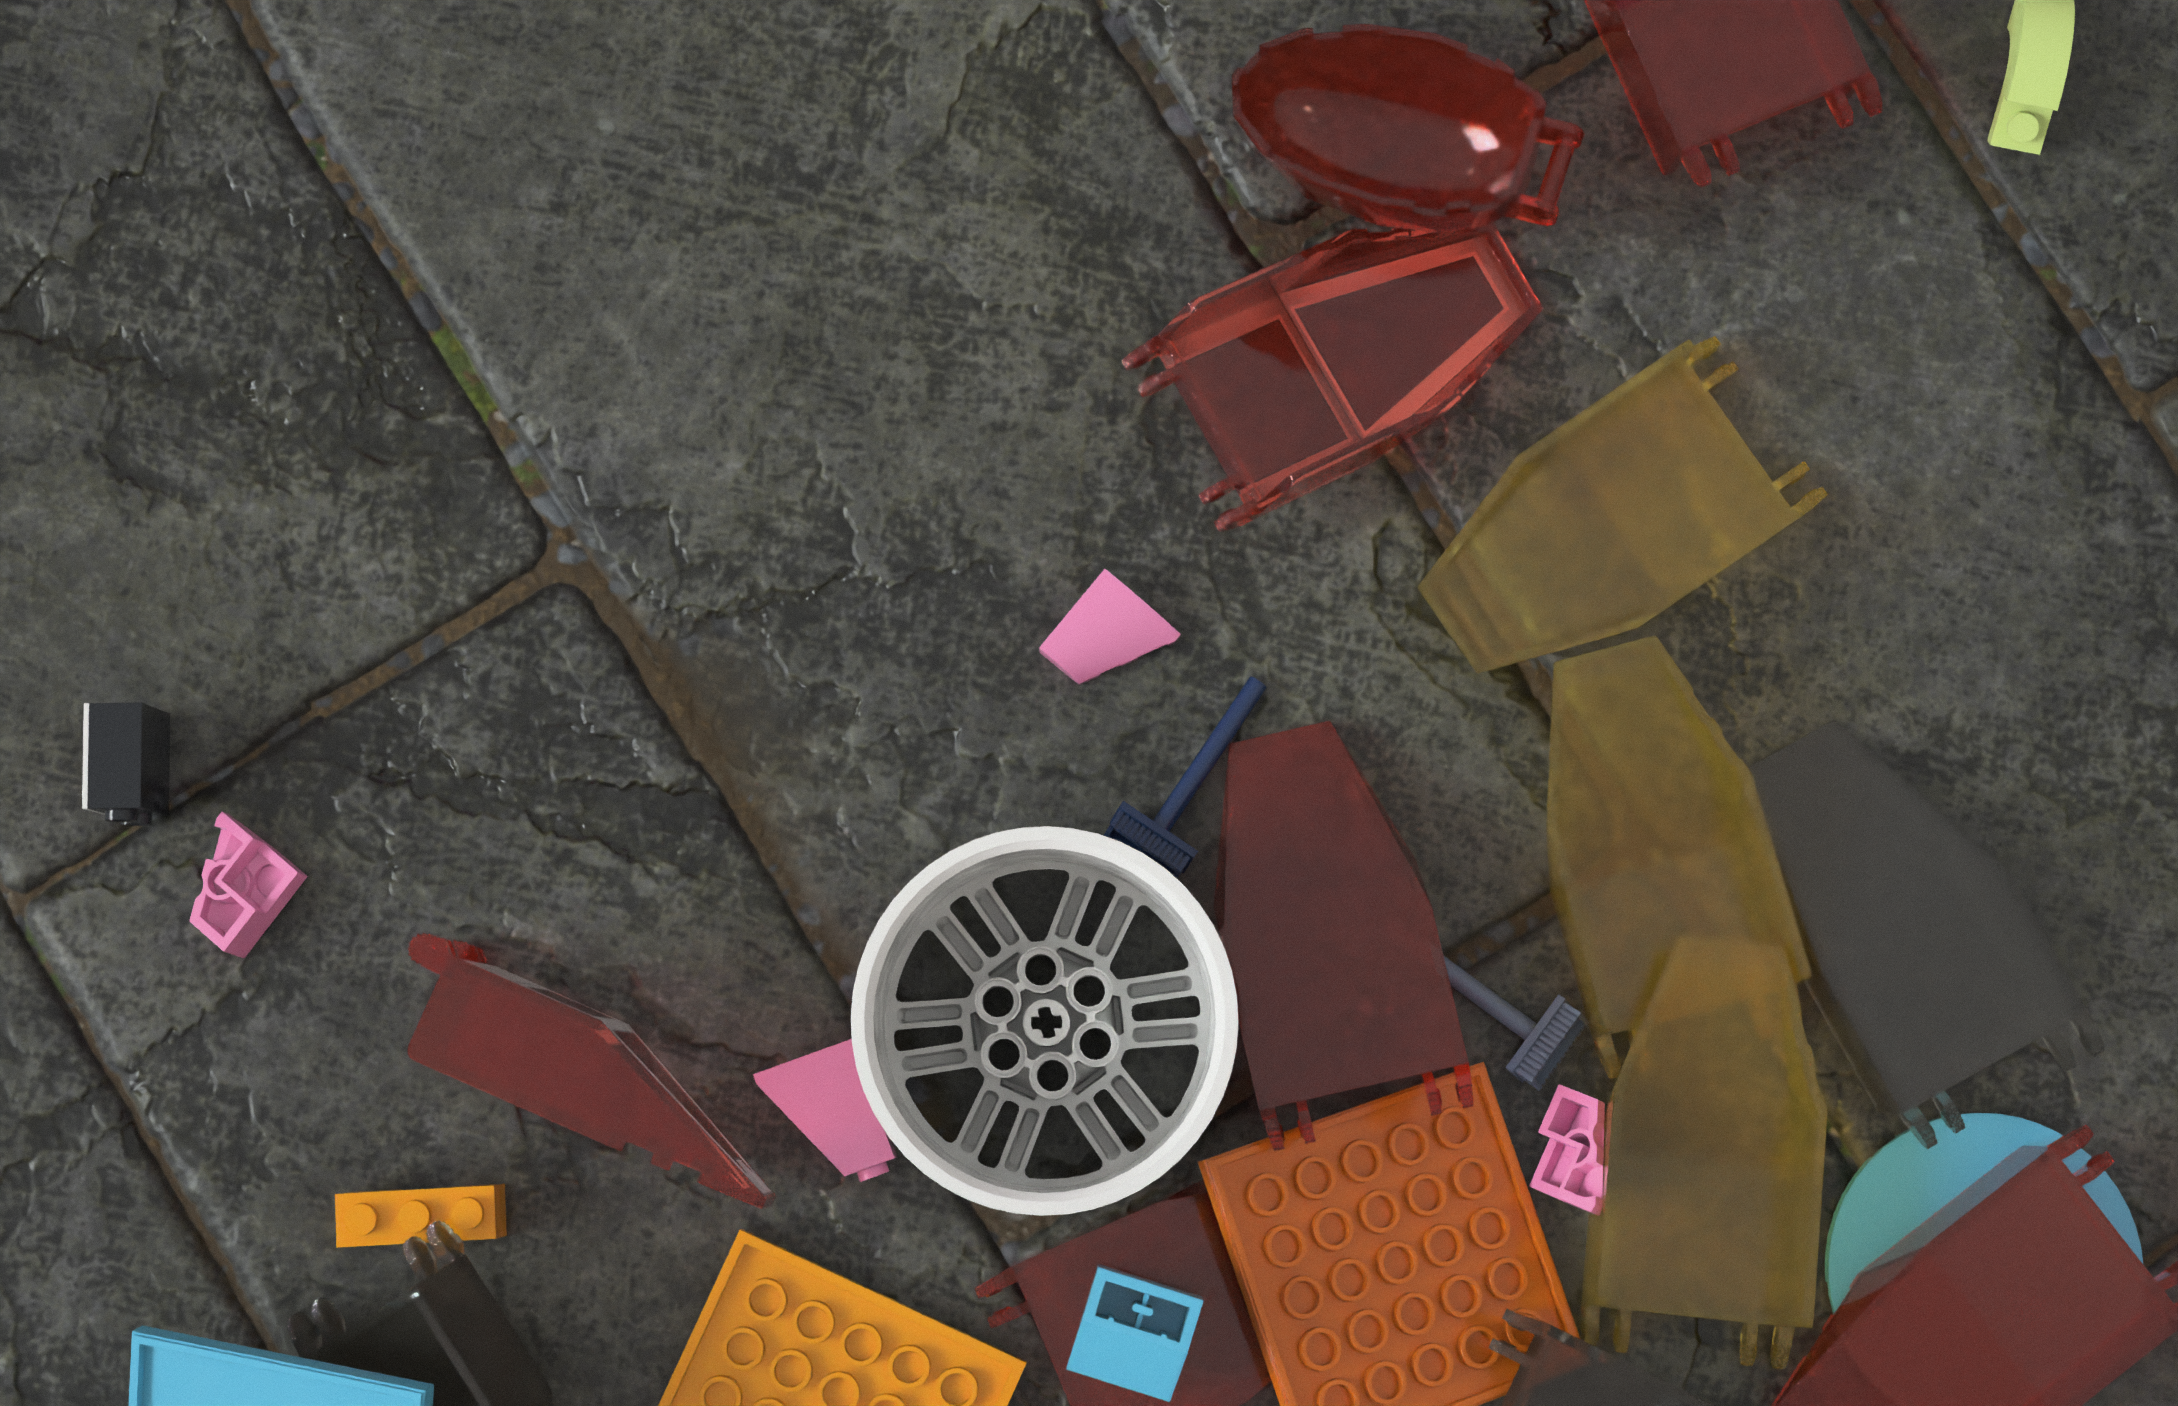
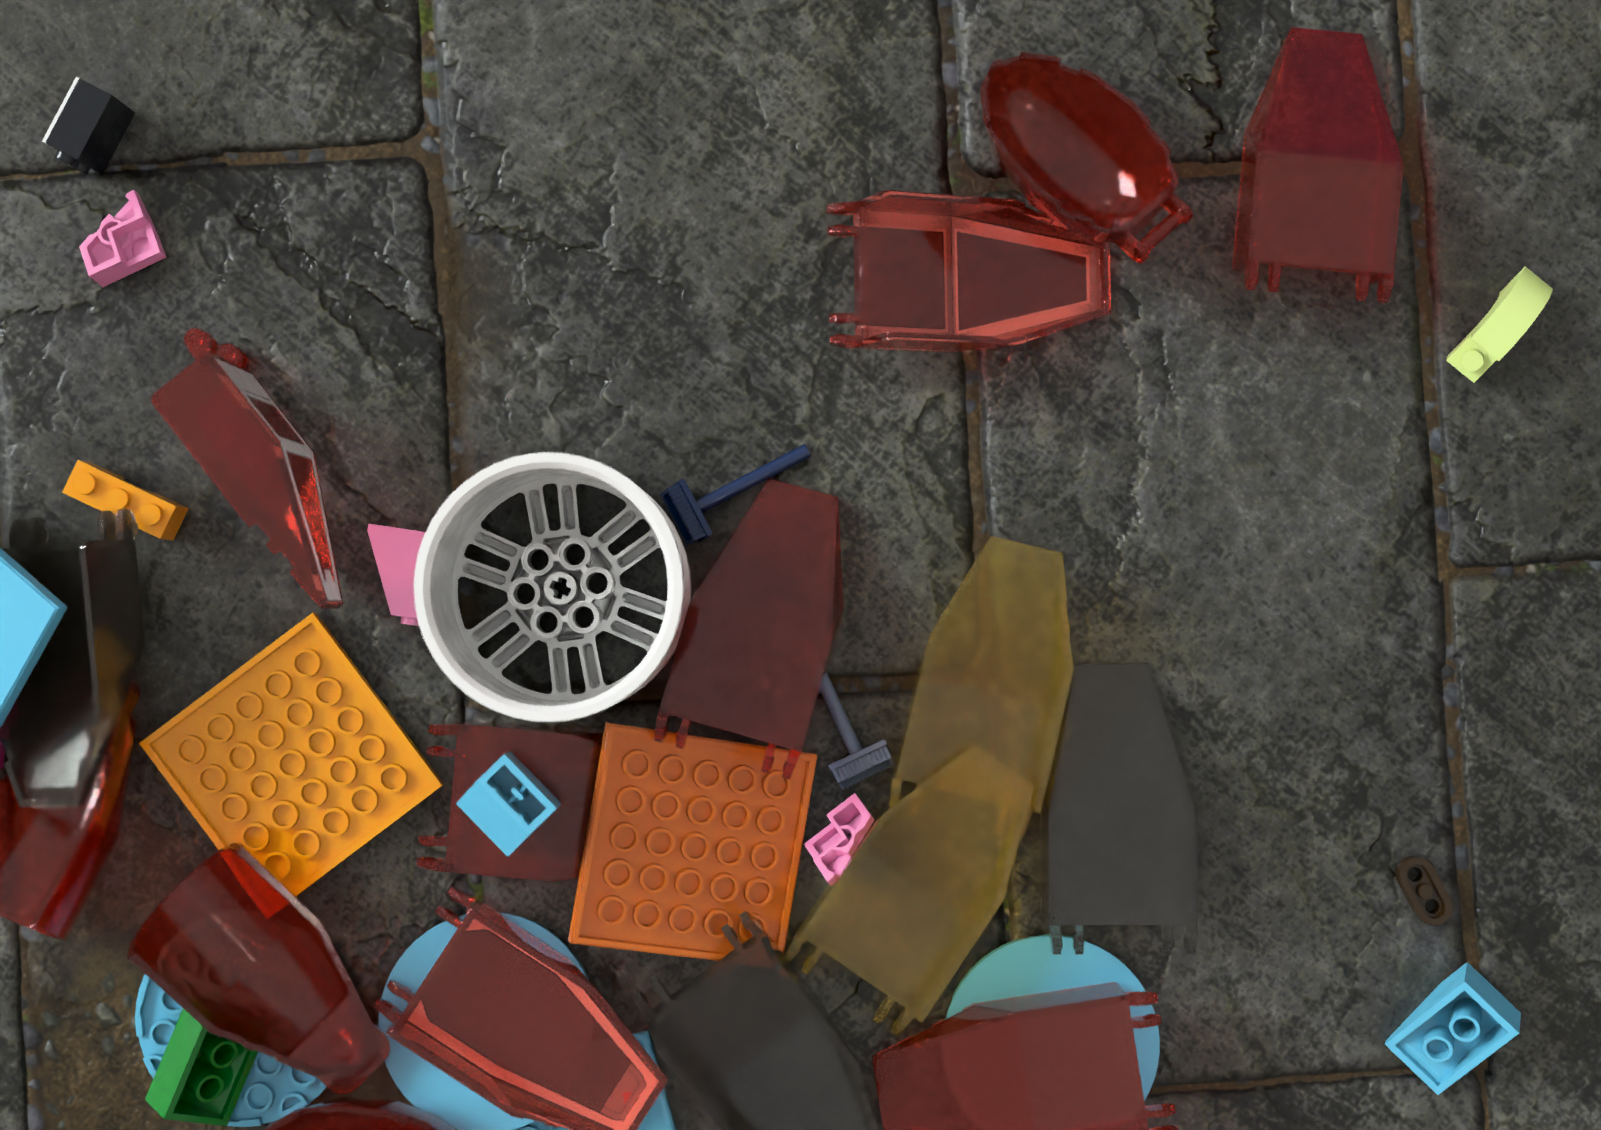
camera: 30 degrees right, 5 degrees up
bright pink slope [1039,569,1181,685] -> none
clear yellow windscreen [1417,336,1828,674] -> none

